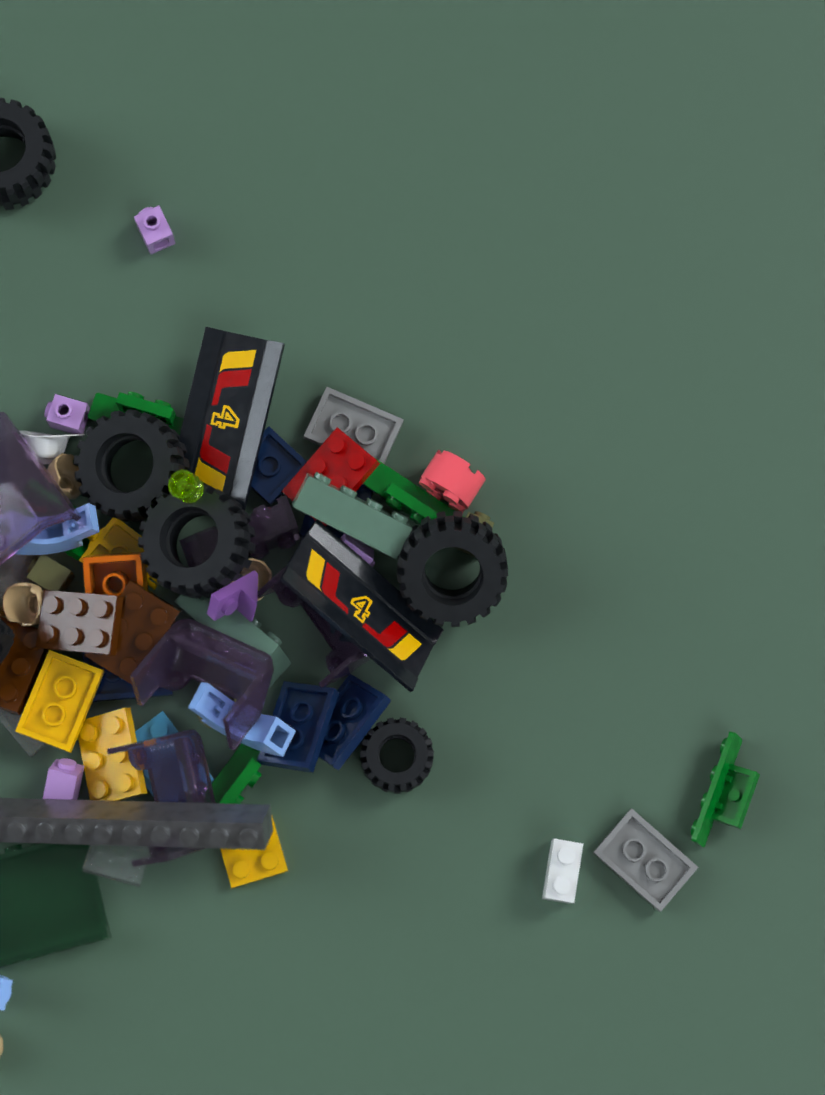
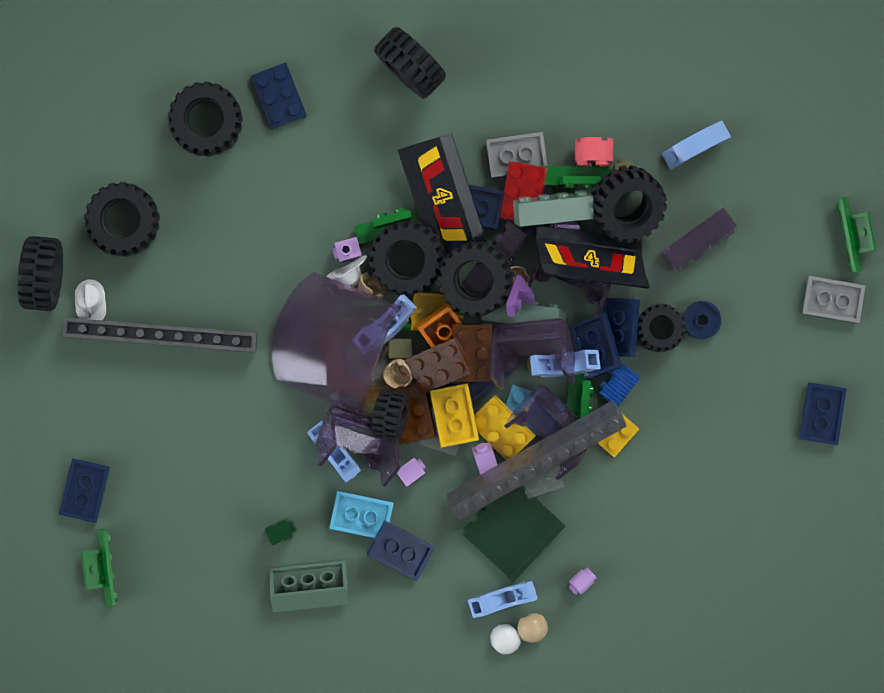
camera: 30 degrees left, 10 degrees up
lavender brick [134,206,176,255] -> none
clear neon green wheel [168,470,204,503] -> none
white brick [542,839,583,904] -> none
none -> dark blue plate [251,62,307,130]
none -> black tyre [374,27,446,99]
none -> lavender brick [568,567,597,595]
none -> blue brick [598,363,641,407]
none -> clear purple wedge [660,207,737,272]
none -> light blue arch [661,121,731,170]
none -> dark blue plate [683,301,721,339]
none -> dark blue plate [799,382,847,445]

